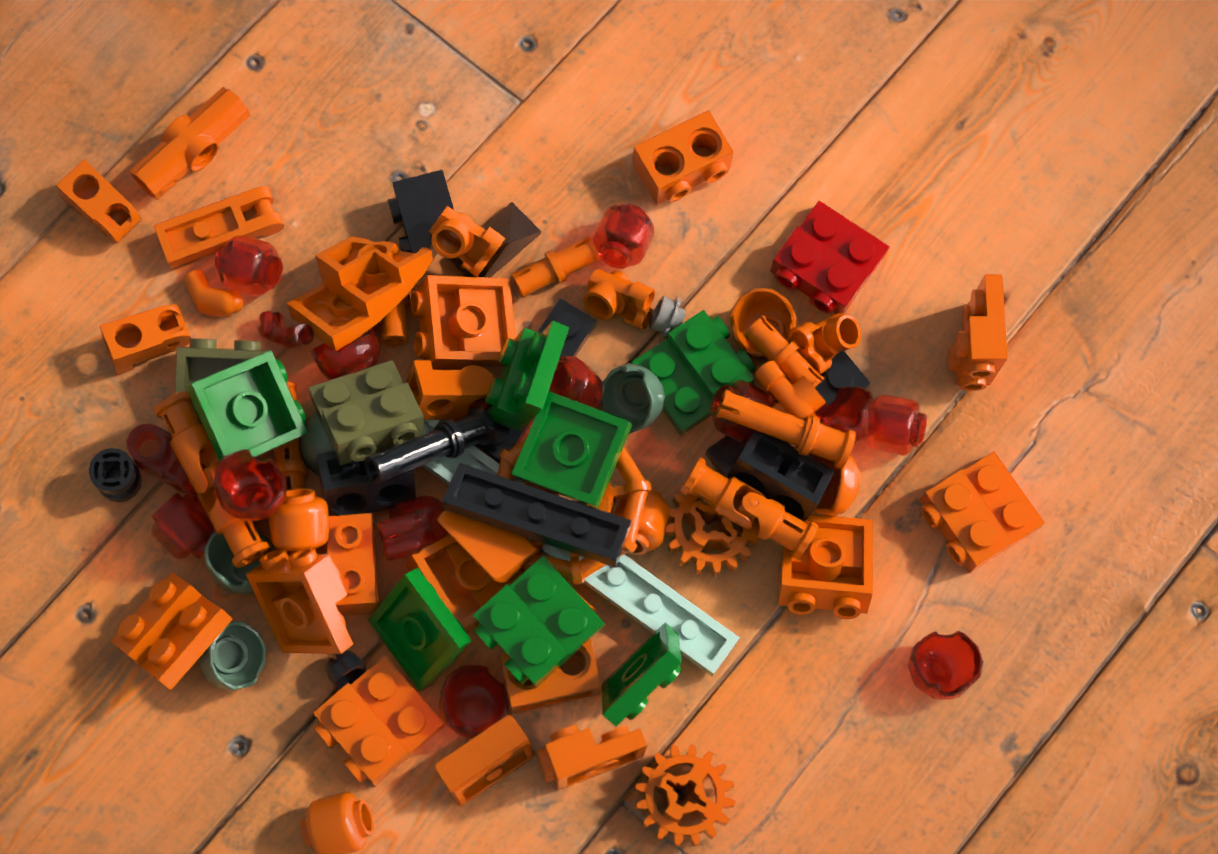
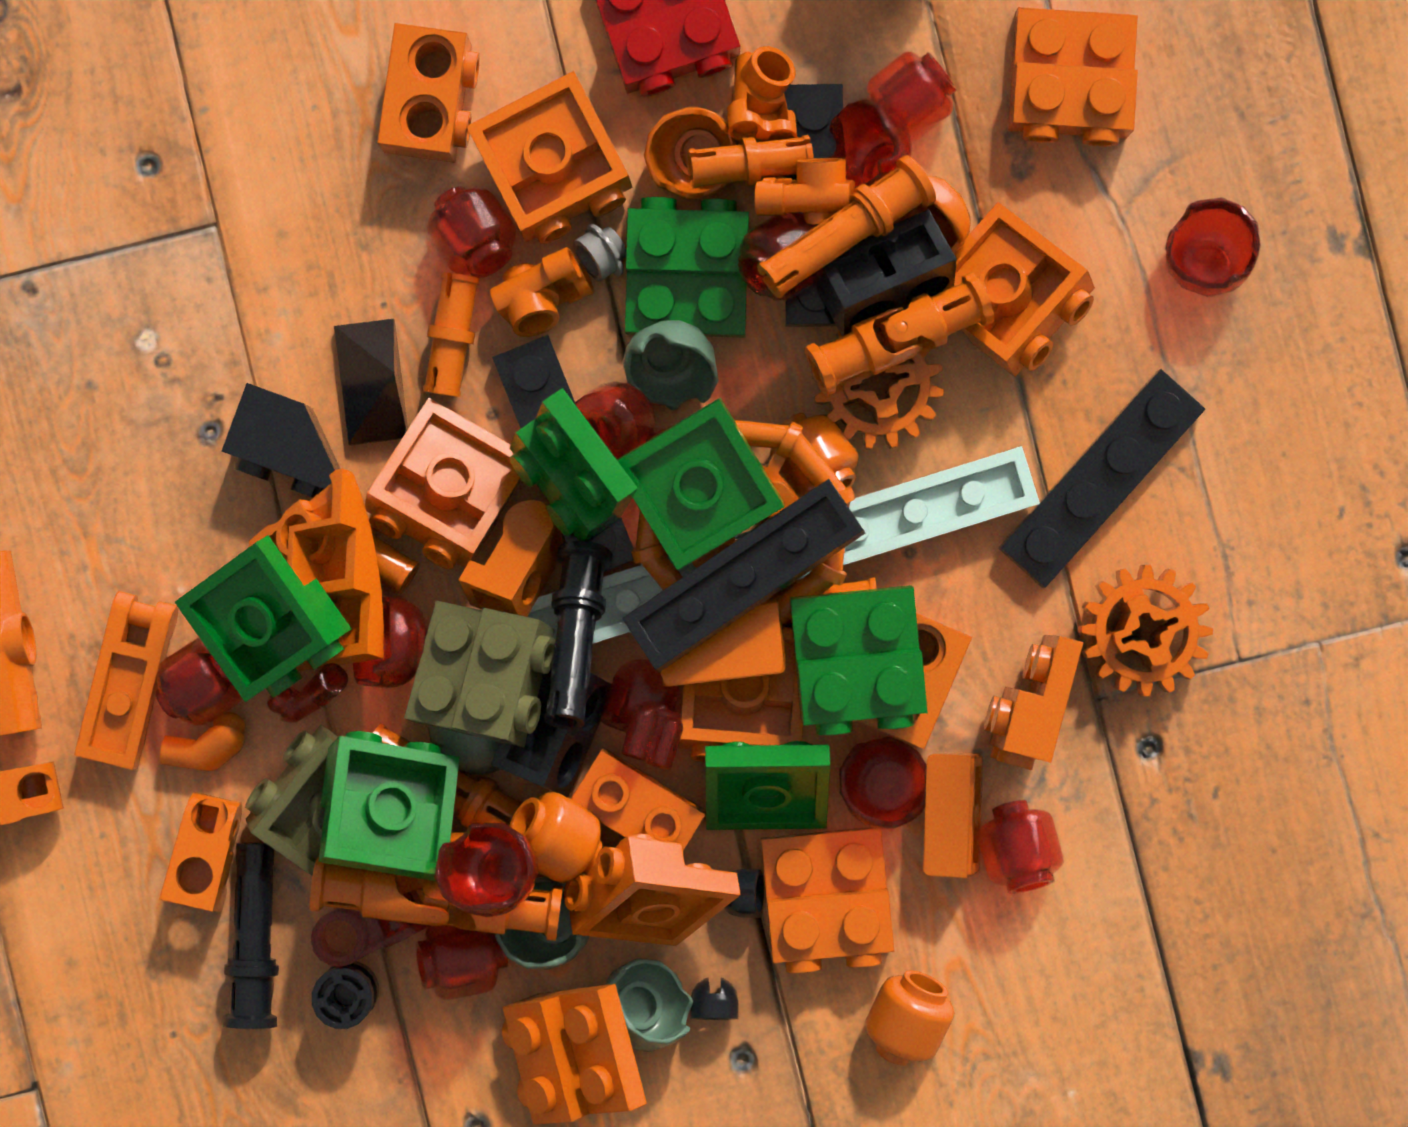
camera: 50 degrees left, 15 degrees up
orange plate [429,206,506,277] -> none
green plate [602,622,682,727] -> none
none -> green plate [175,535,352,702]
none -> black pin [222,843,279,1029]
none -> orange plate [466,71,633,244]
none -> black hinge [690,977,739,1020]
none -> clear red head [978,800,1065,894]
none -> black plate [998,369,1205,588]

